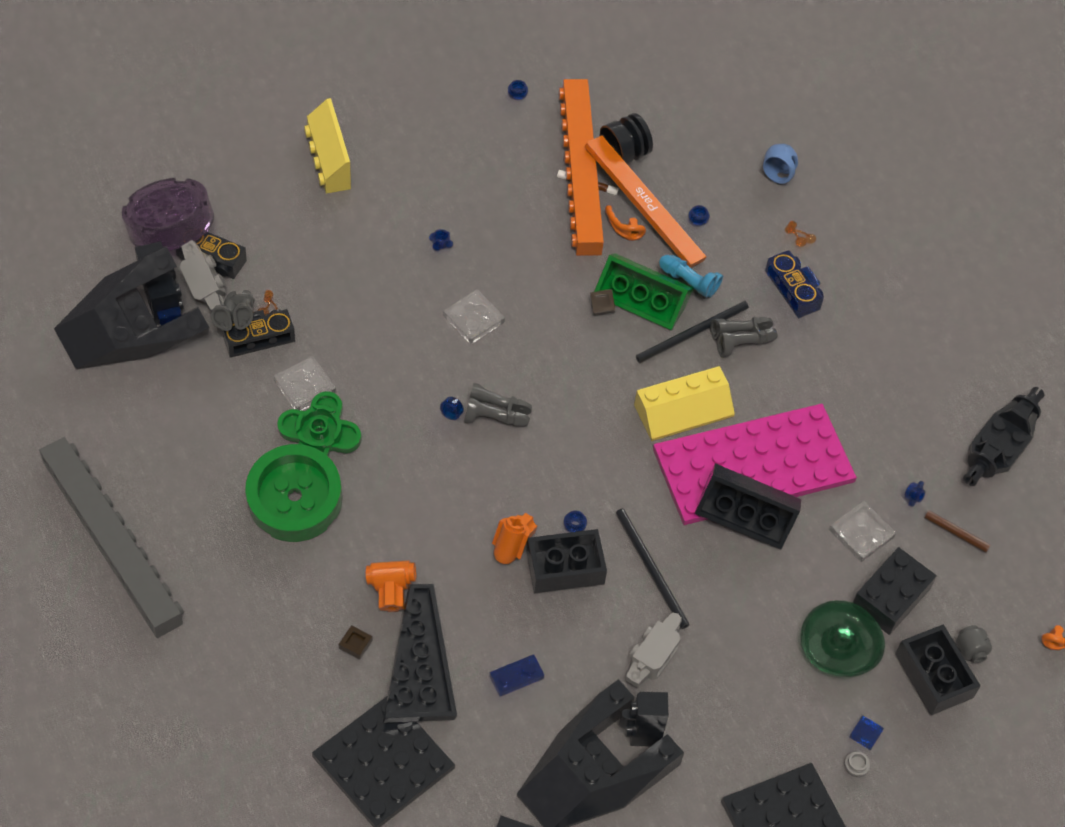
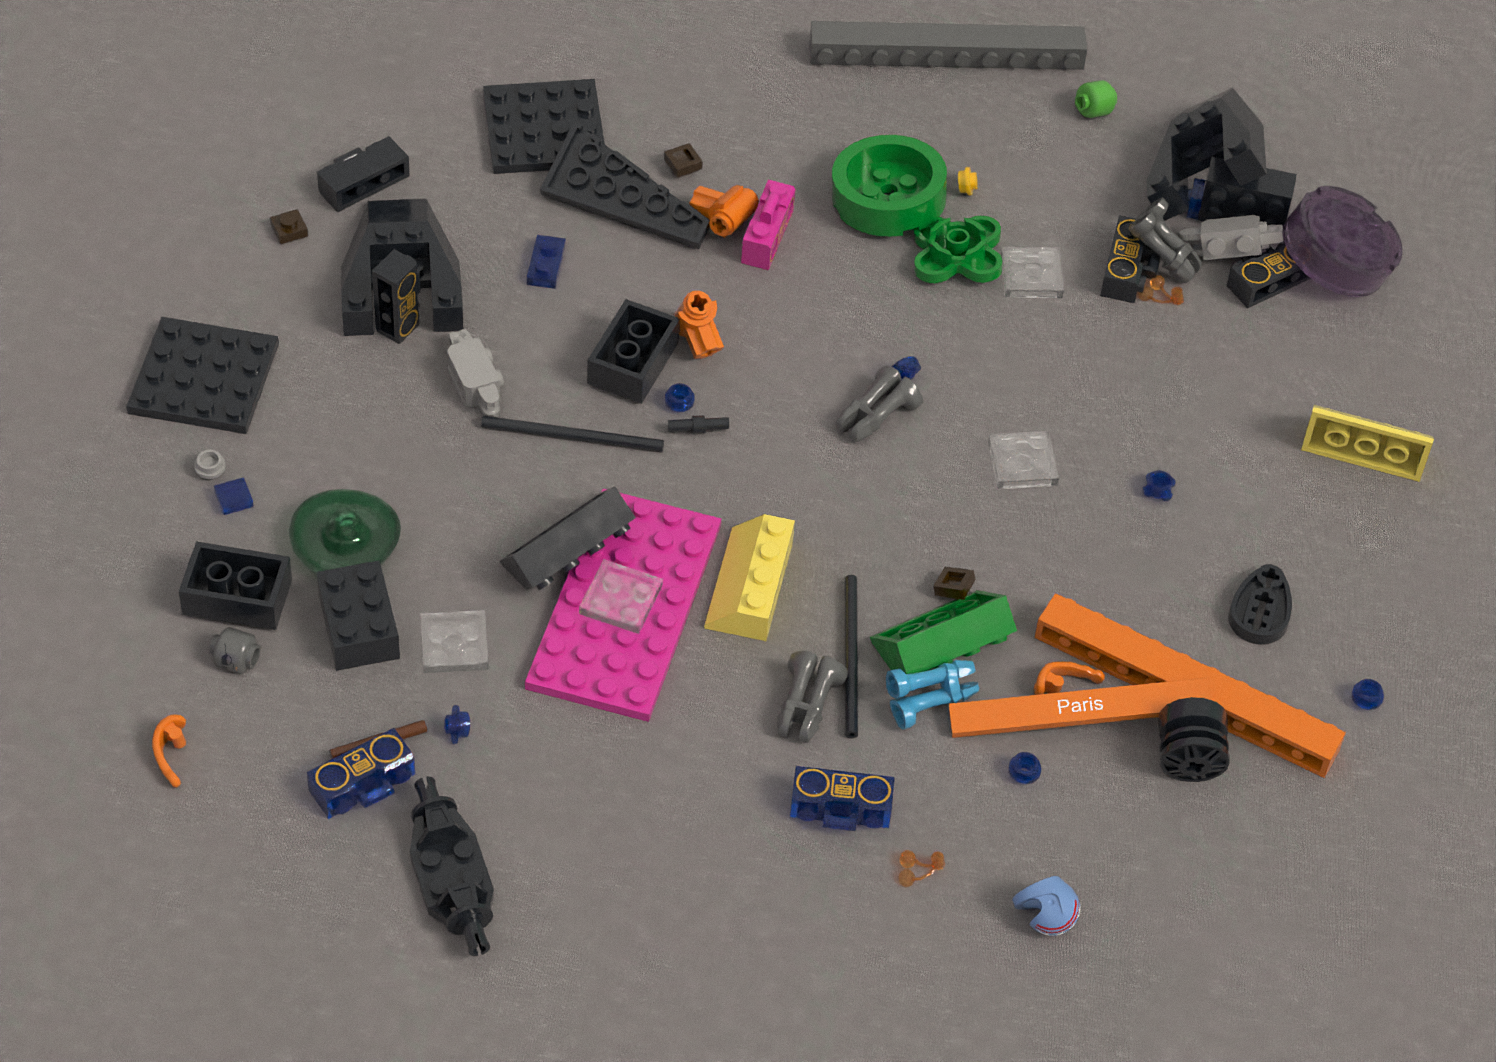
camera: 125 degrees right, 5 degrees down
none -> clear blue piece [307,728,415,819]
none -> clear plate [579,559,663,634]
none -> black bar [668,415,729,434]
none -> dark pink piece [741,179,795,270]
none -> yellow plate [958,167,978,196]
none -> bright green head [1075,80,1117,118]
none -> black piece [1228,564,1292,645]

